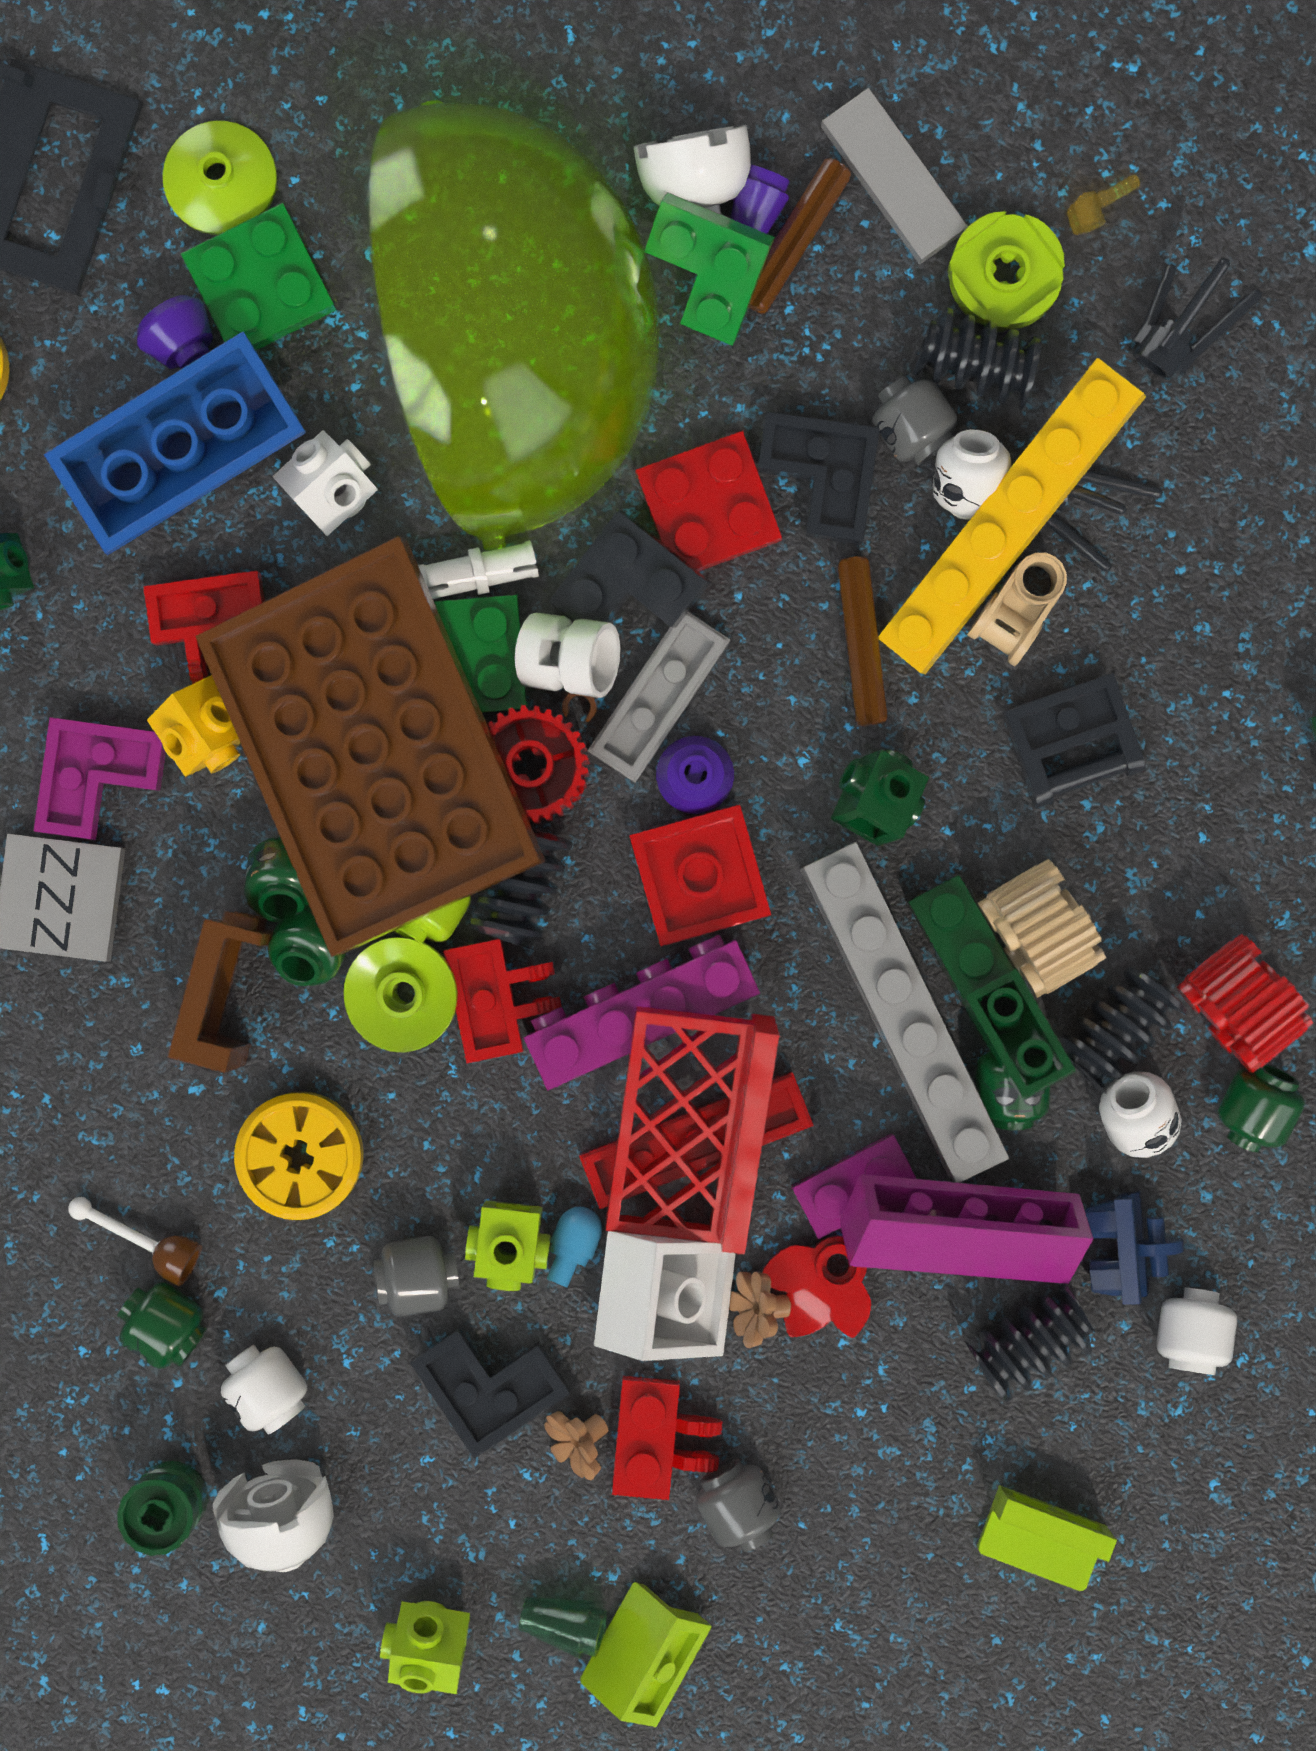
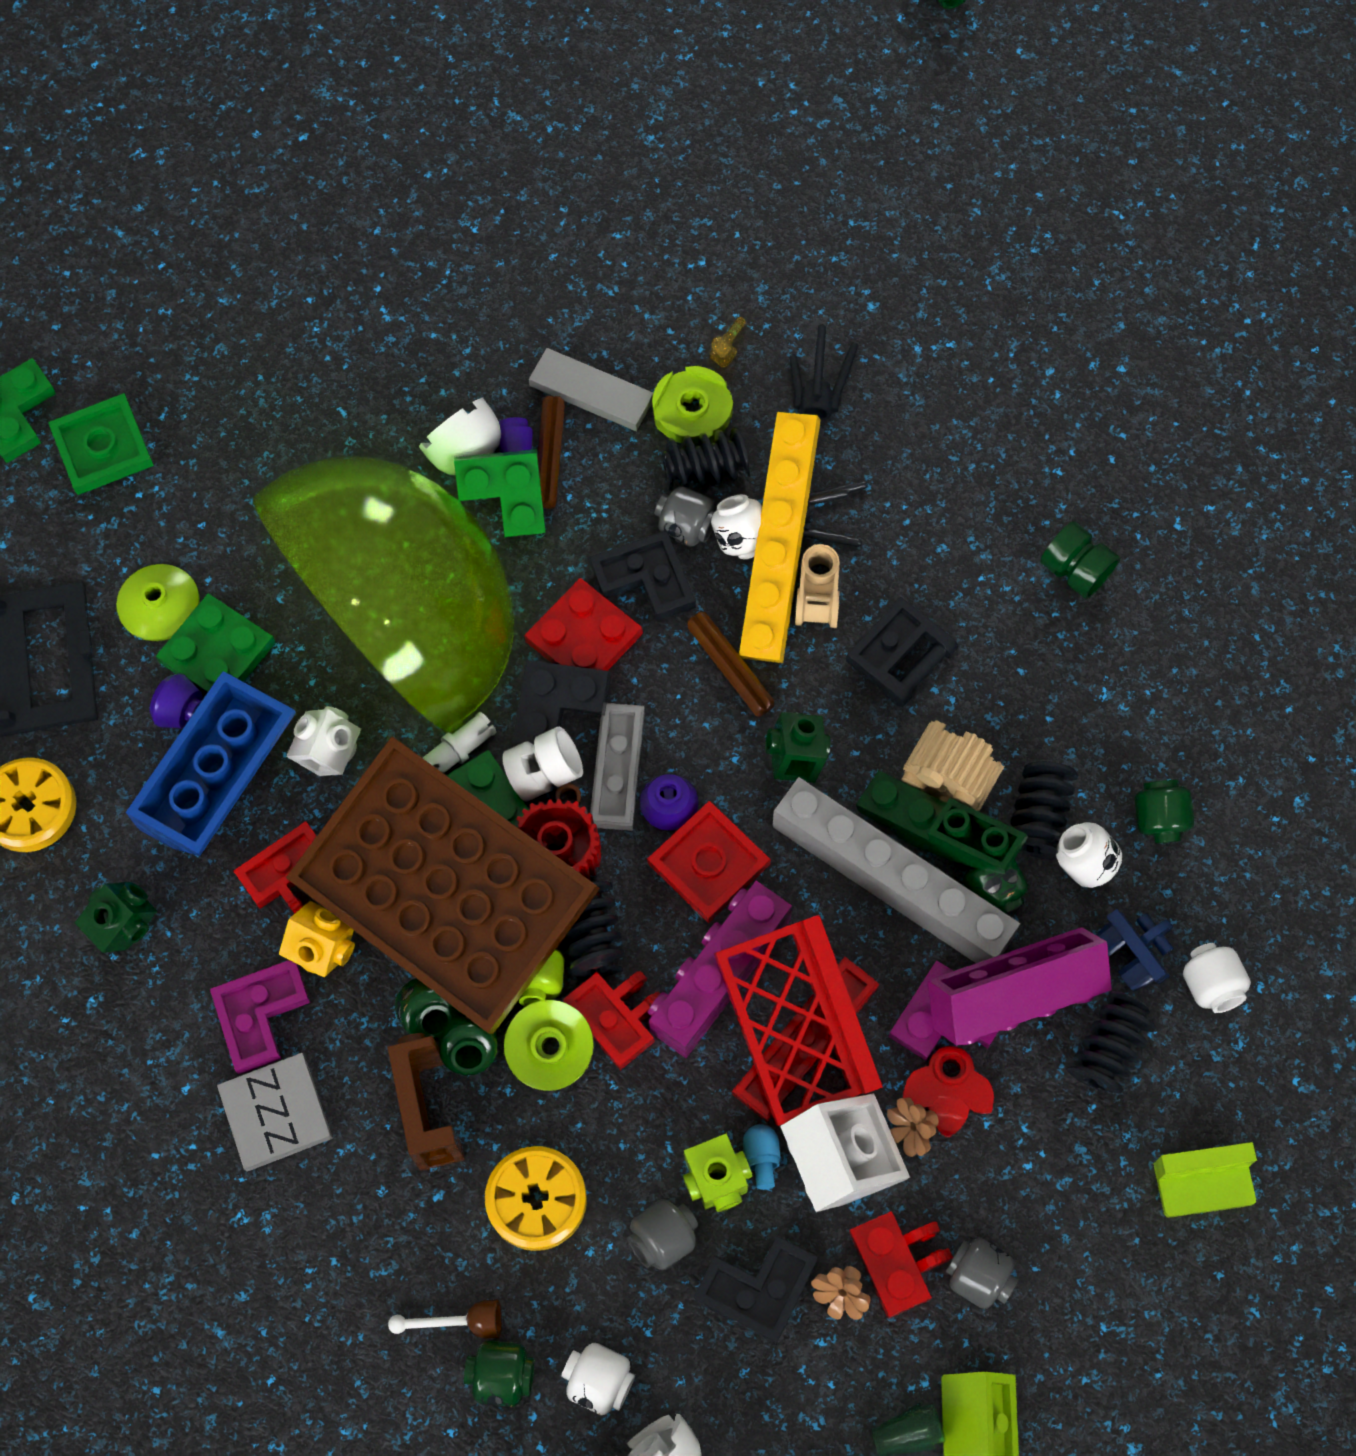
camera: 25 degrees left, 20 degrees down
red brick [1176,934,1313,1073] -> none

